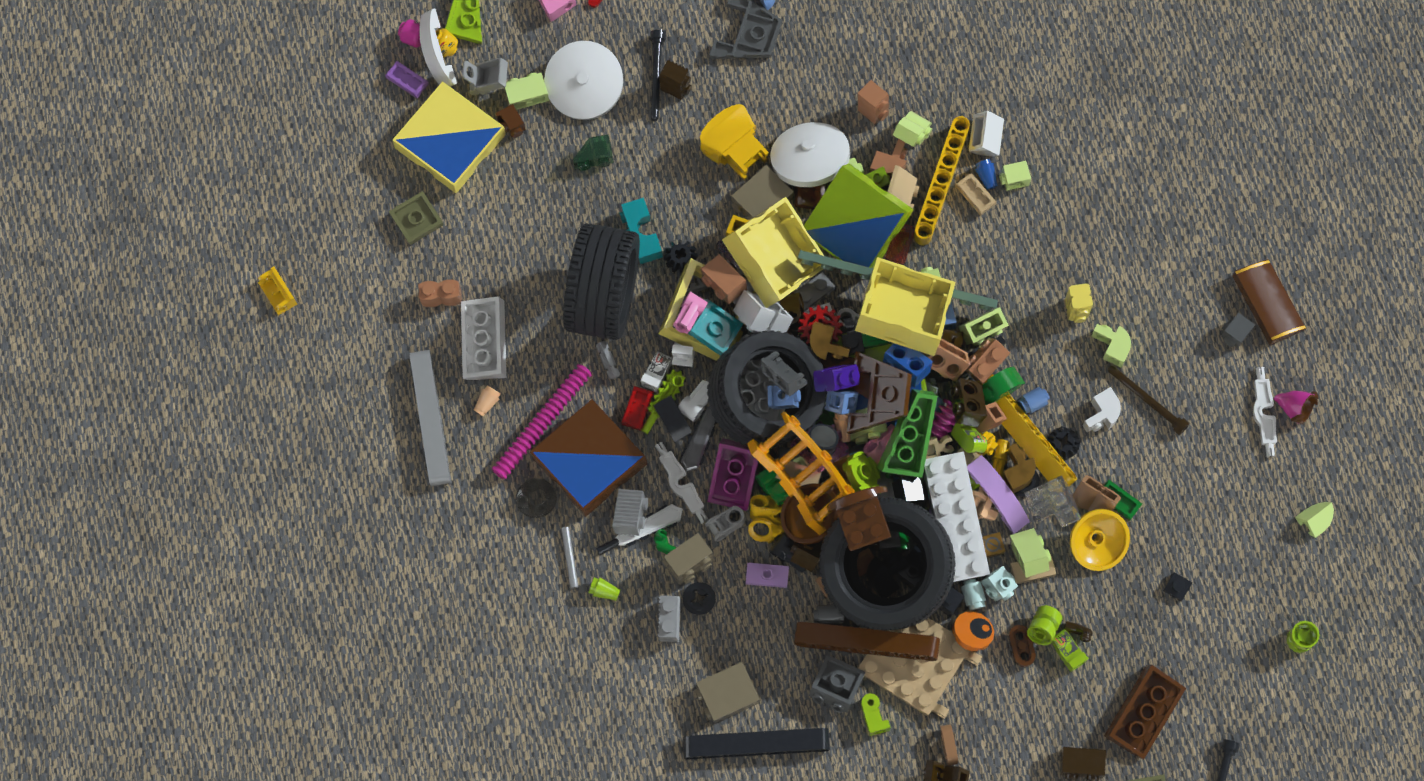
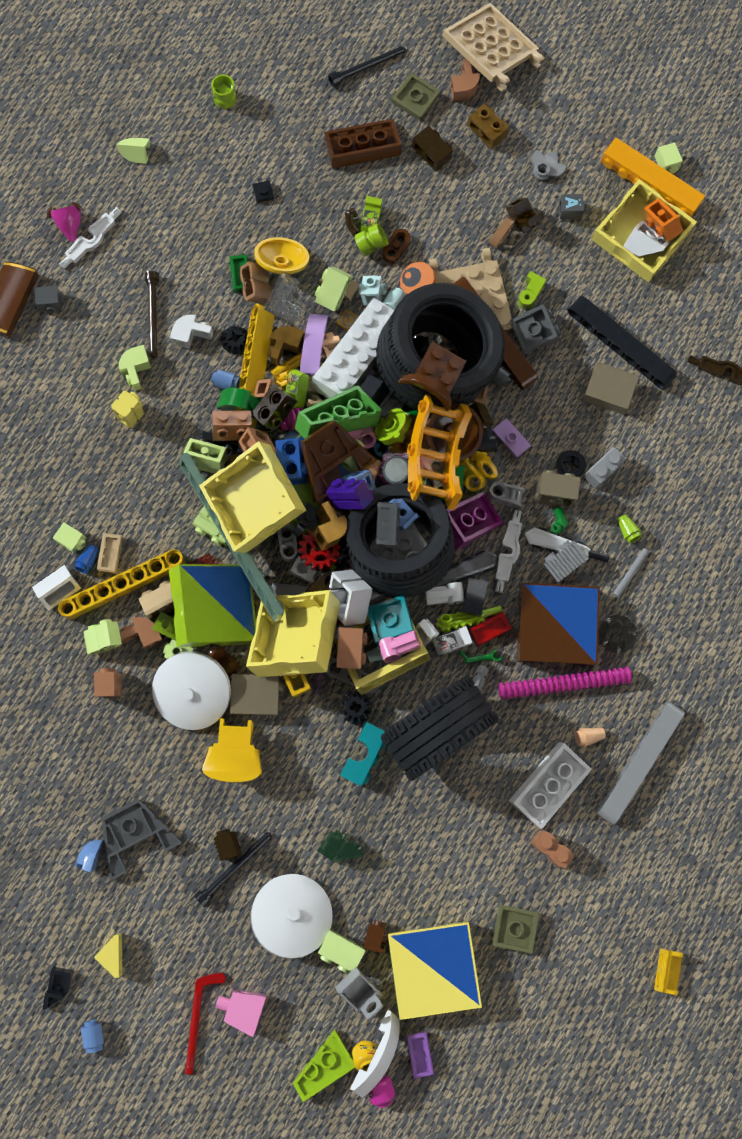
camera: 145 degrees left, 5 degrees up
none -> green piece [460,650,502,663]

